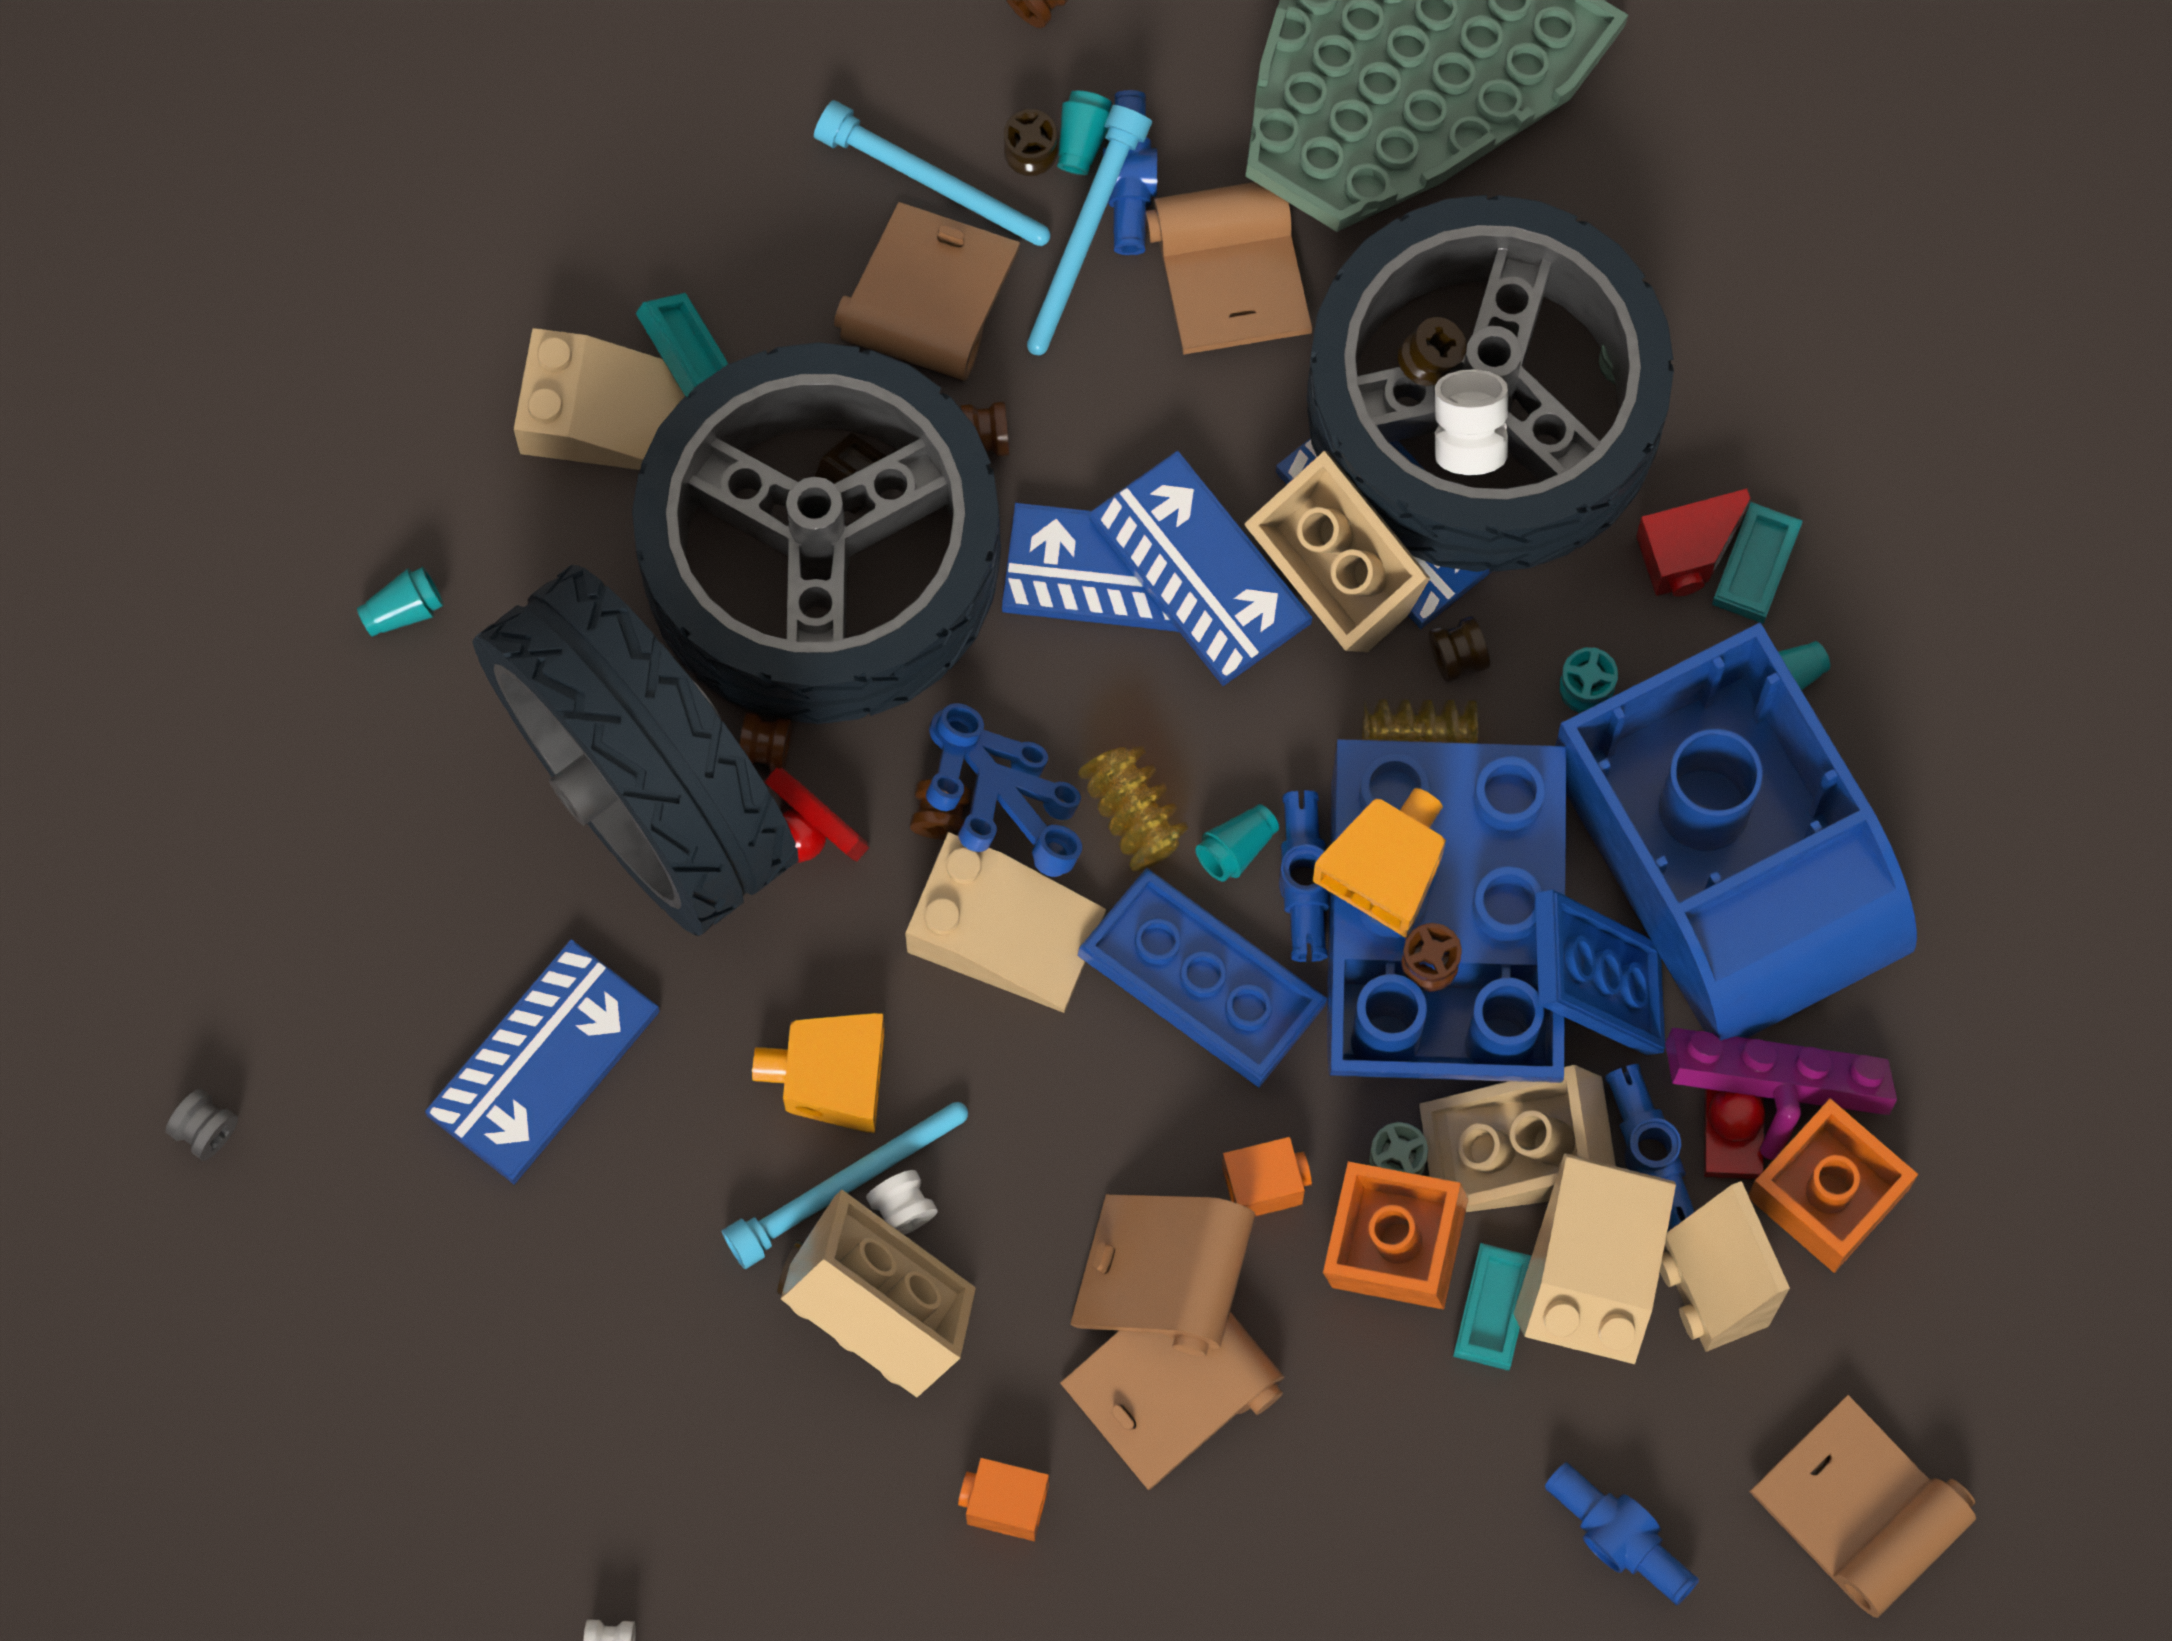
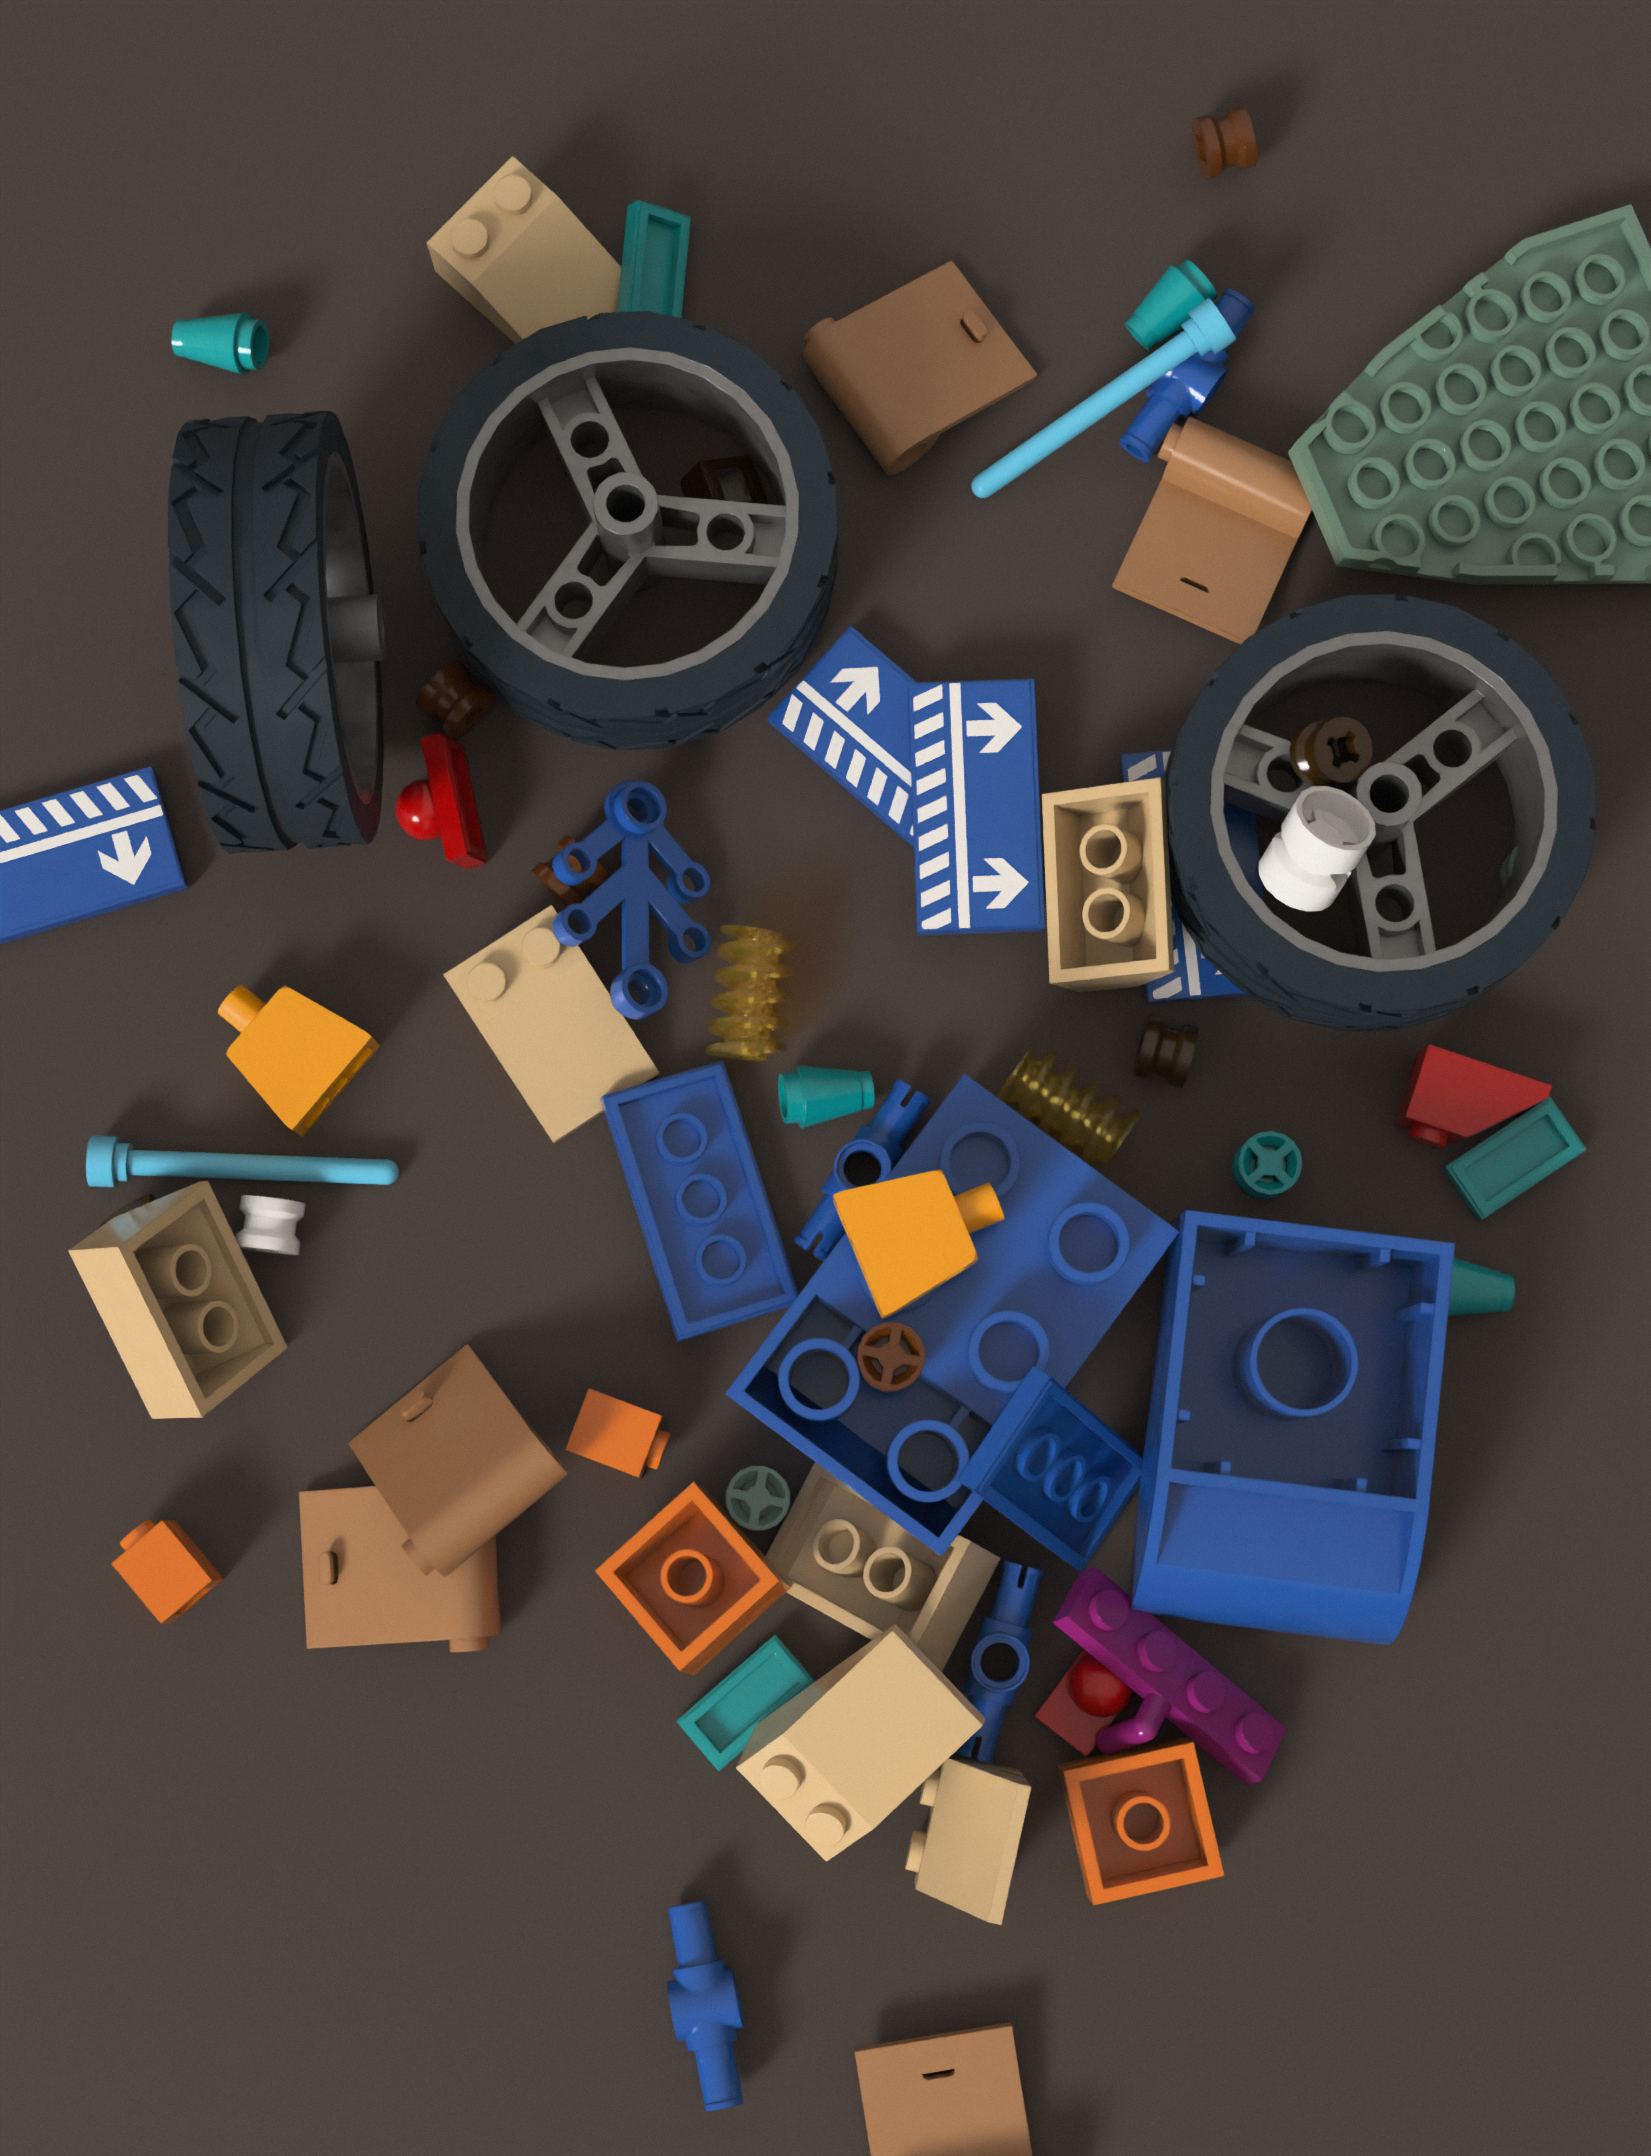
camera: 35 degrees right, 10 degrees up
medium azure piece [814,100,1051,246] -> none
reddish brown wheel [961,401,1009,456] -> none
dark brown wheel [1004,109,1057,176] -> none

